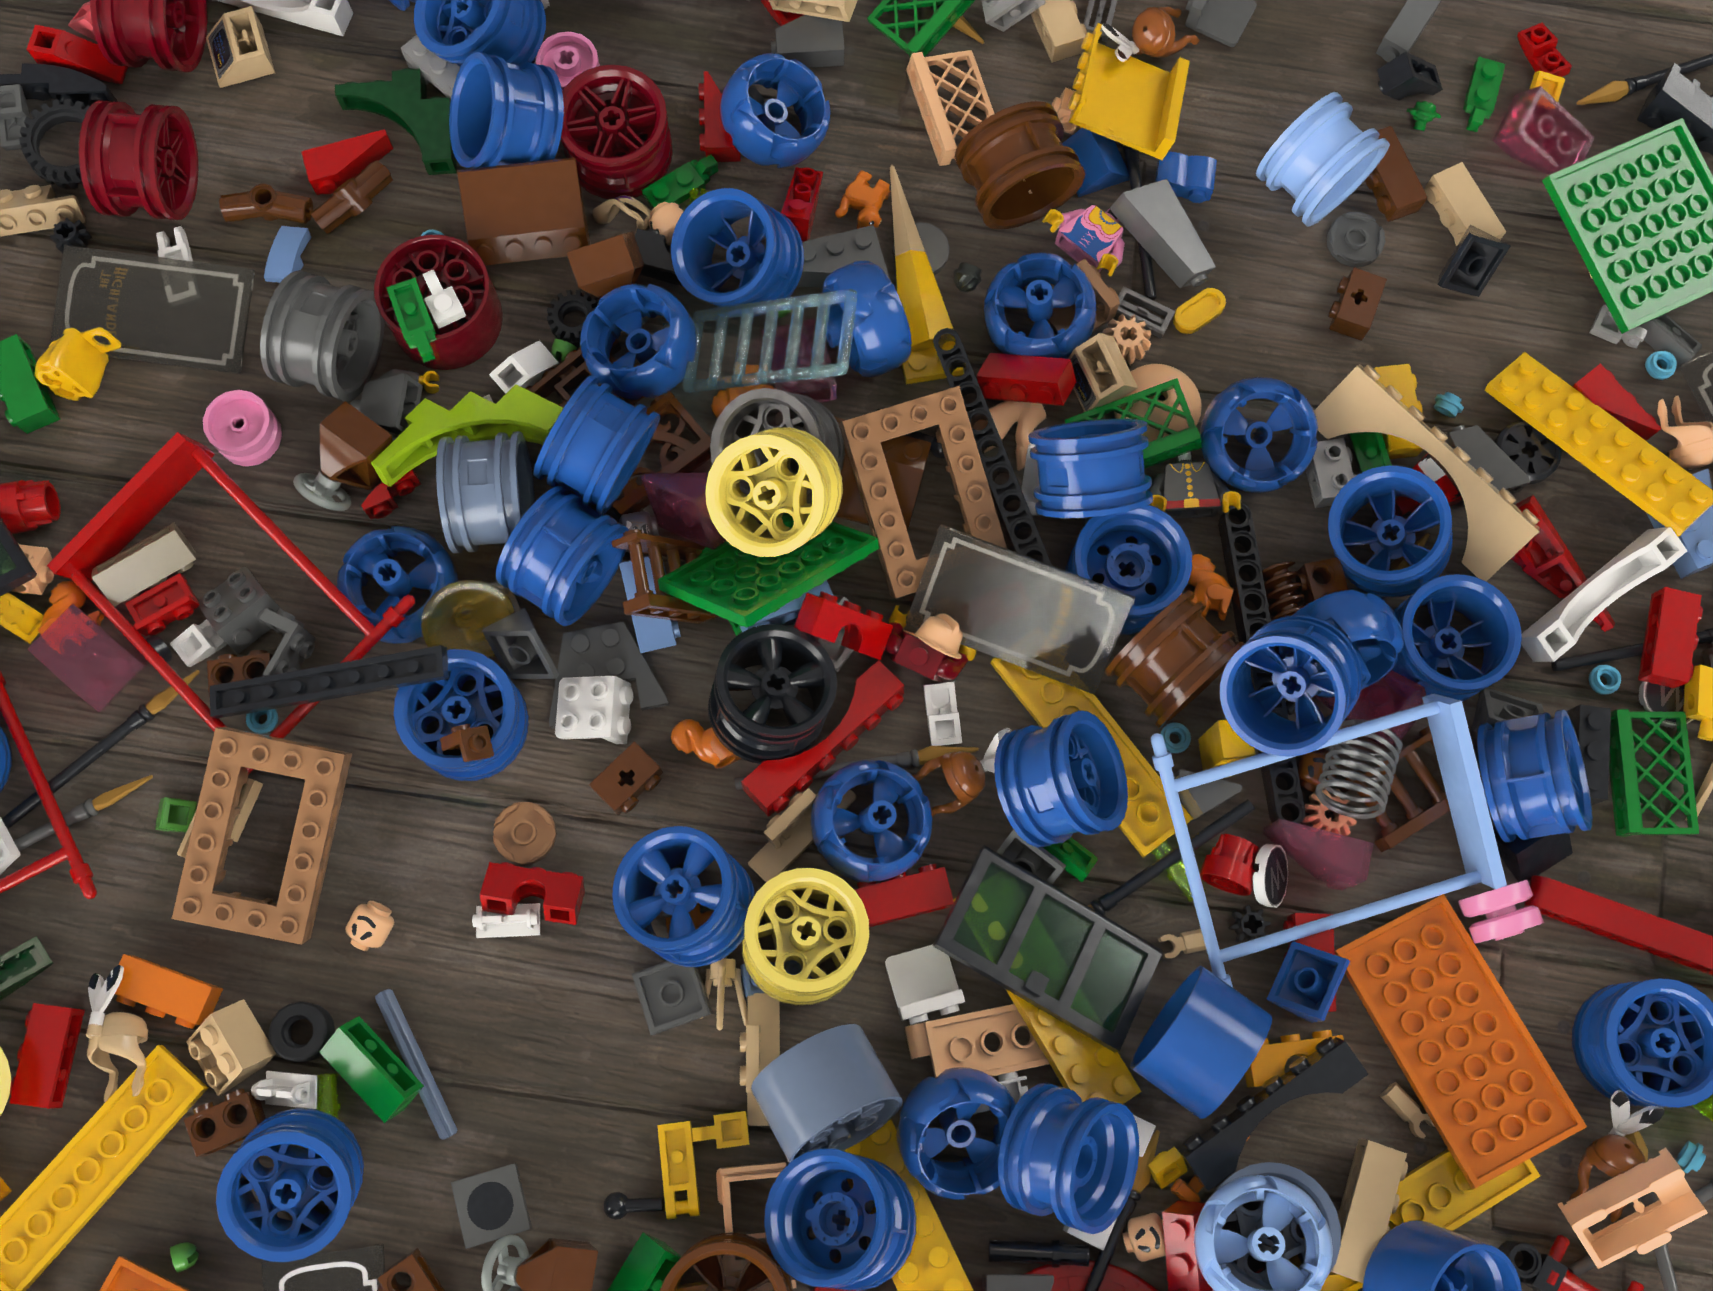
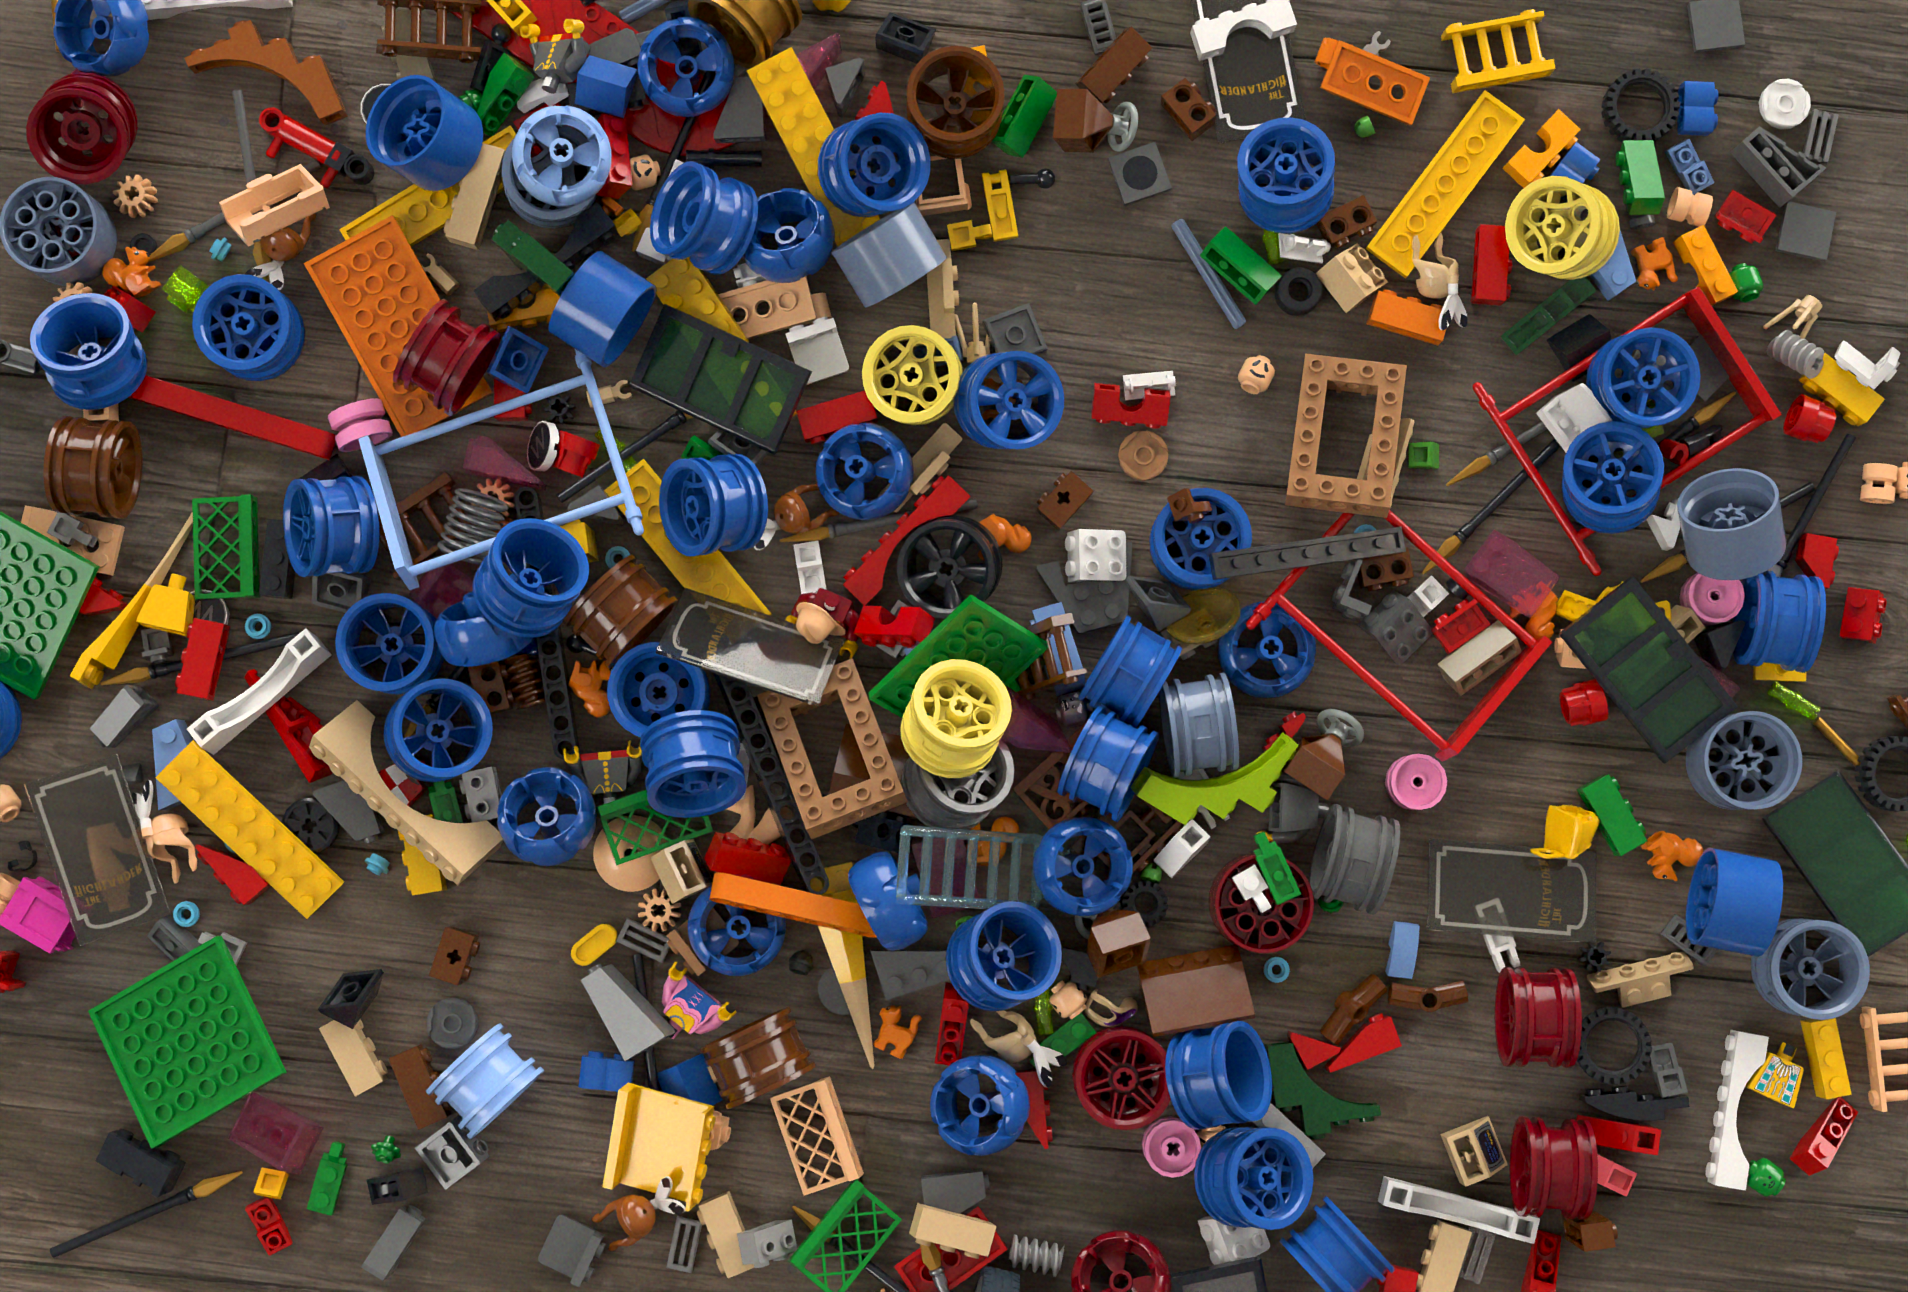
camera: 175 degrees right, 10 degrees up
none -> dark red wheel [393,299,501,416]
none -> dark grey plate [415,1115,490,1190]
none -> dark green arch [492,220,575,297]
none -> orange beam [709,873,877,938]
none -> black brick [855,812,916,856]
none -> tan hair [970,1010,1067,1088]
none -> red slope [1287,1031,1341,1070]

